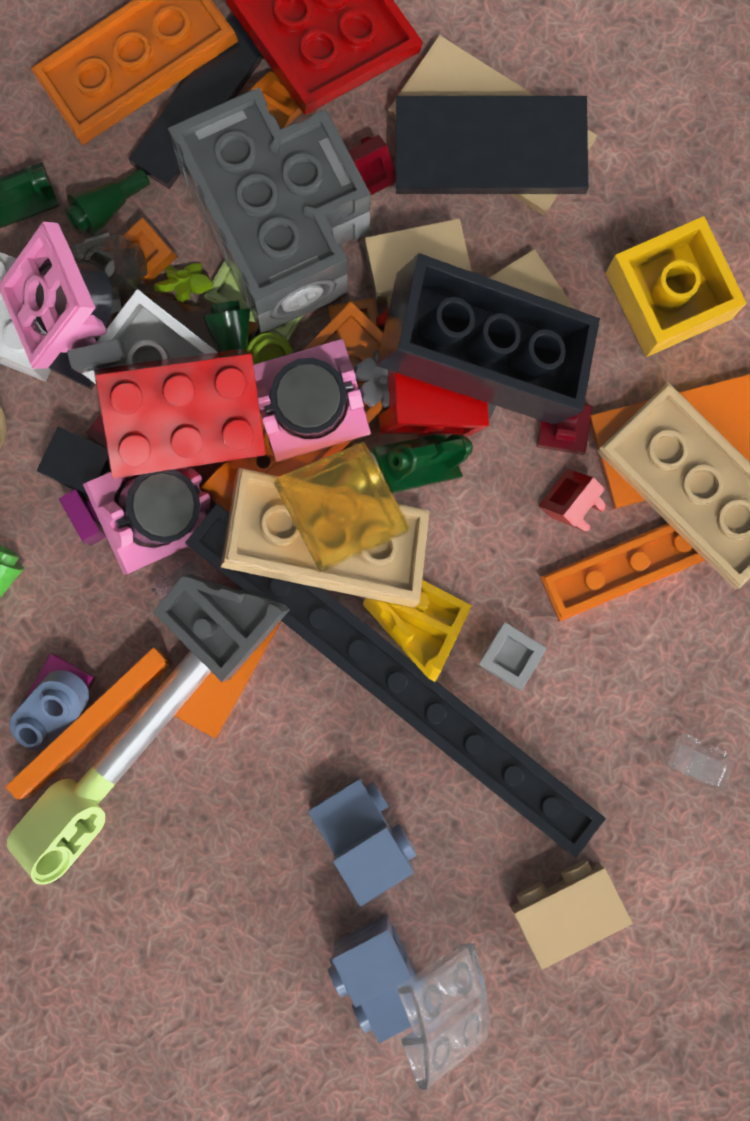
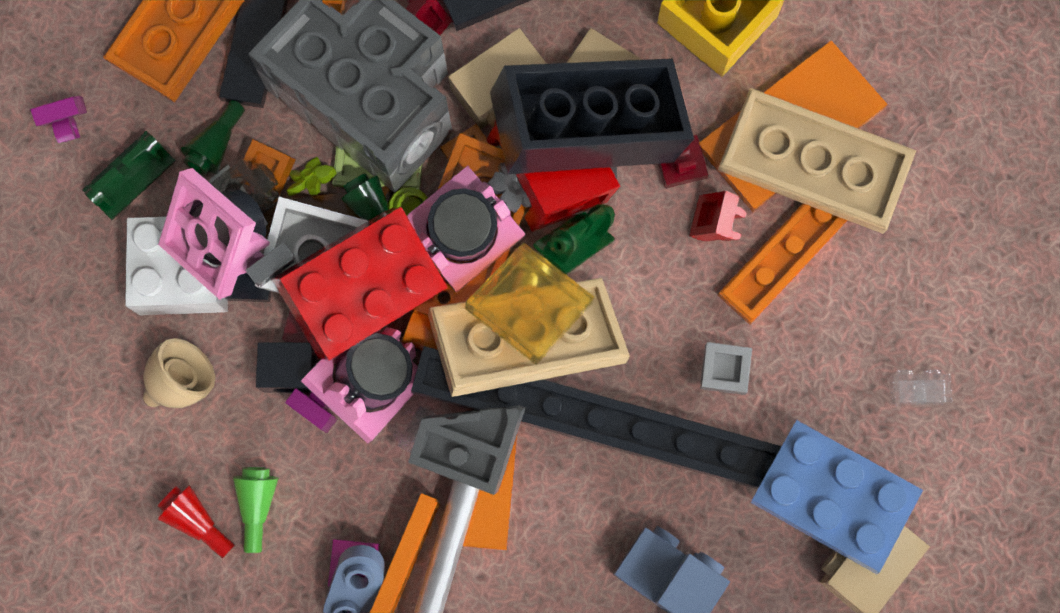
camera: 20 degrees left, 5 degrees down
yellow wing [363,580,472,682] -> none
none -> medium blue plate [750,420,923,574]

